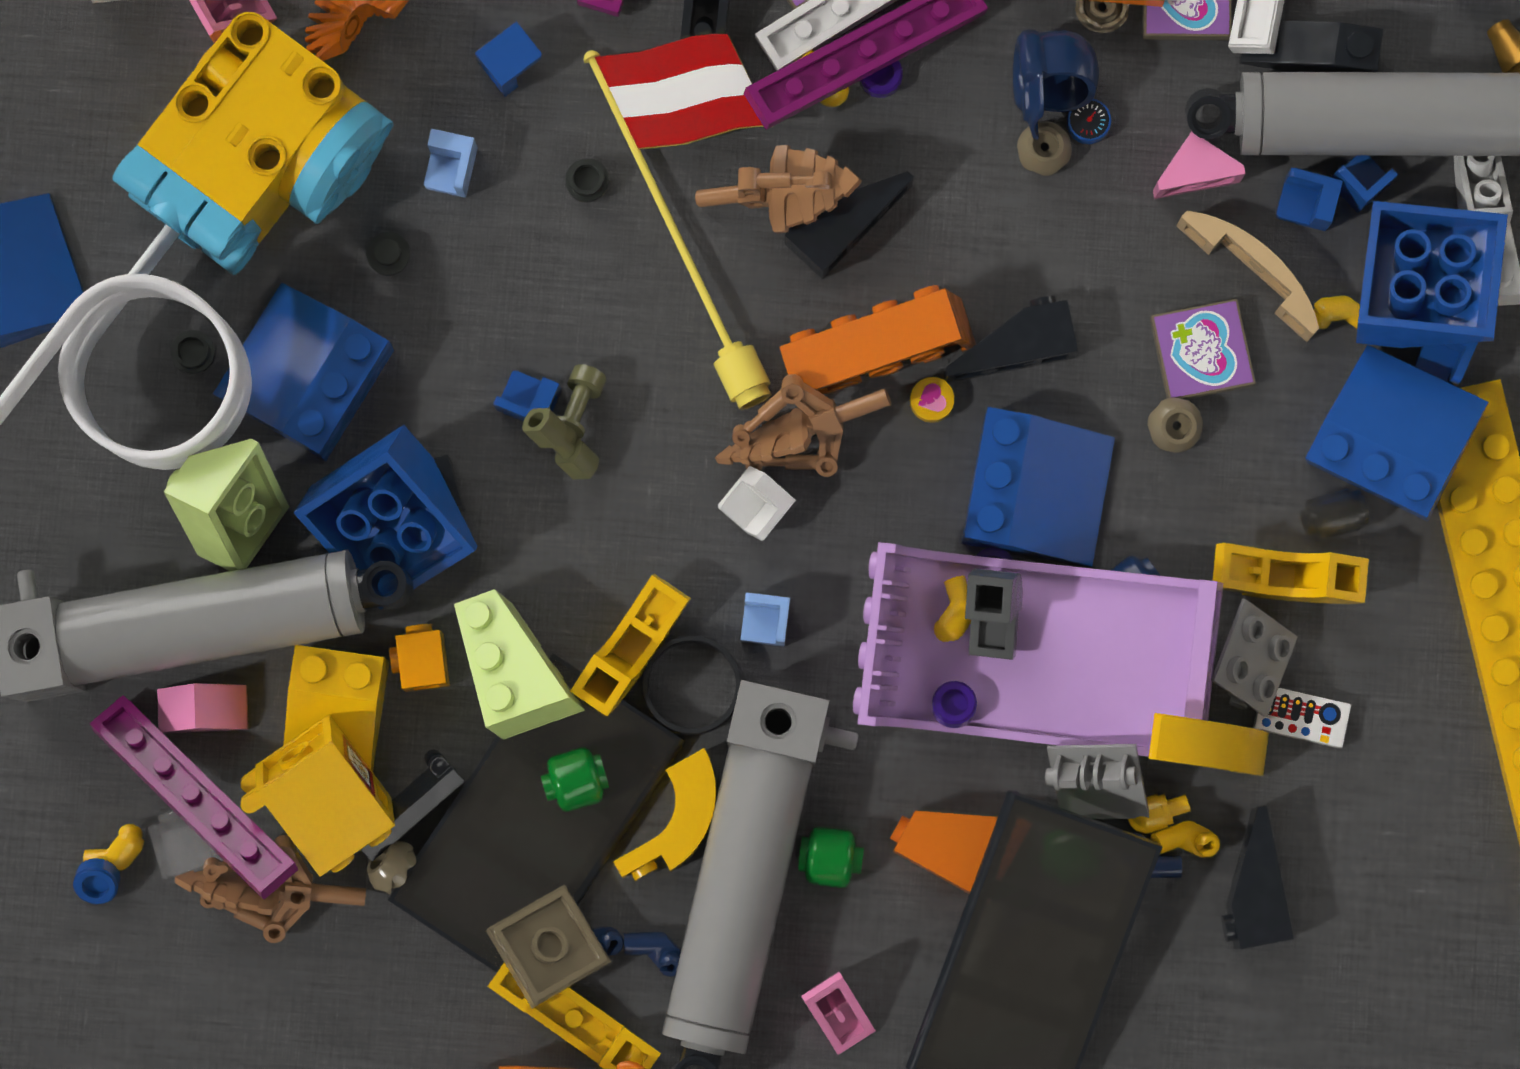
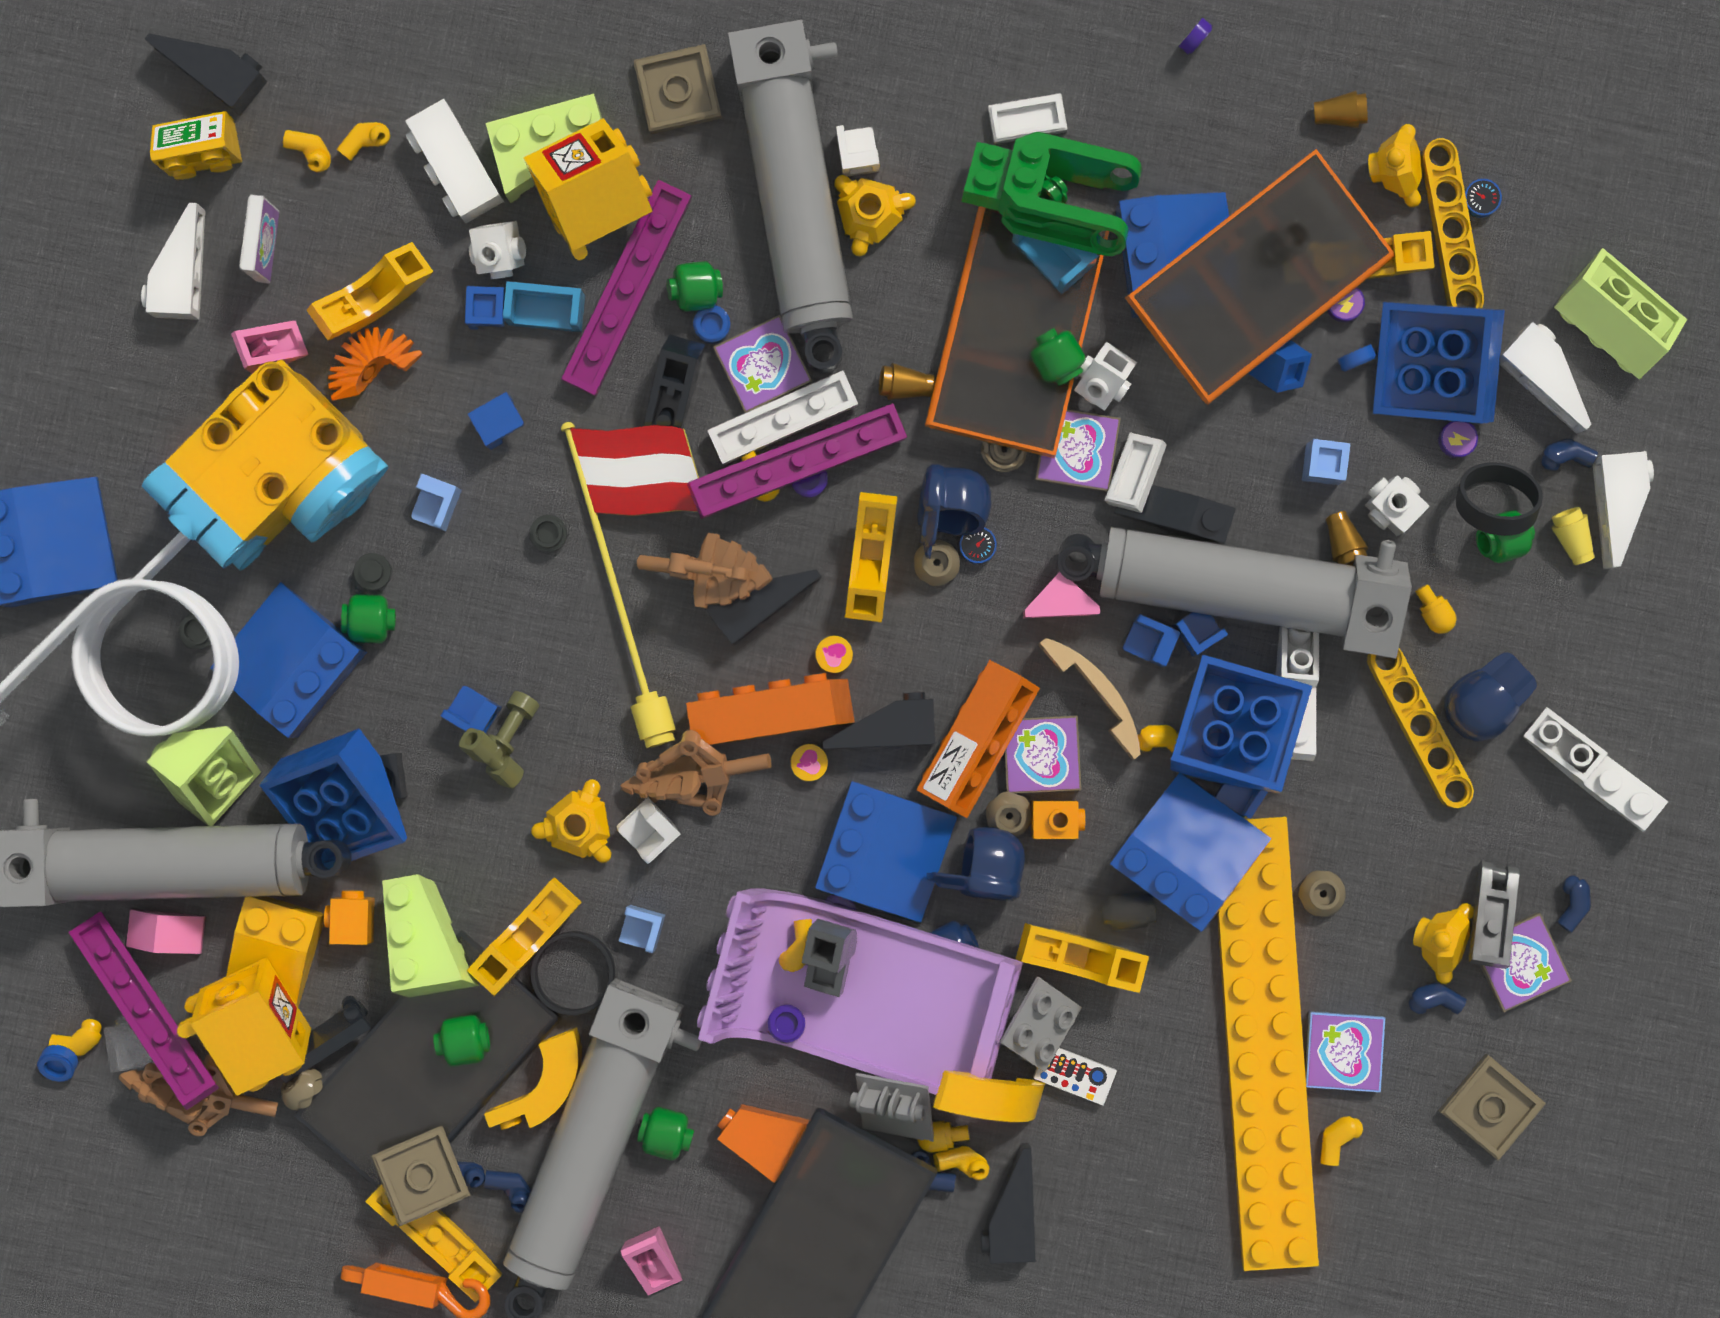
camera: 10 degrees right, 5 degrees up
none -> green head [341,594,396,643]
none -> yellow rock [531,779,612,863]
none -> yellow tile [816,636,853,673]
none -> yellow arch [845,492,897,622]
none -> orange brick [916,660,1040,818]
none -> dark blue piece [926,827,1025,901]
none -> light orange brick [1031,801,1085,839]

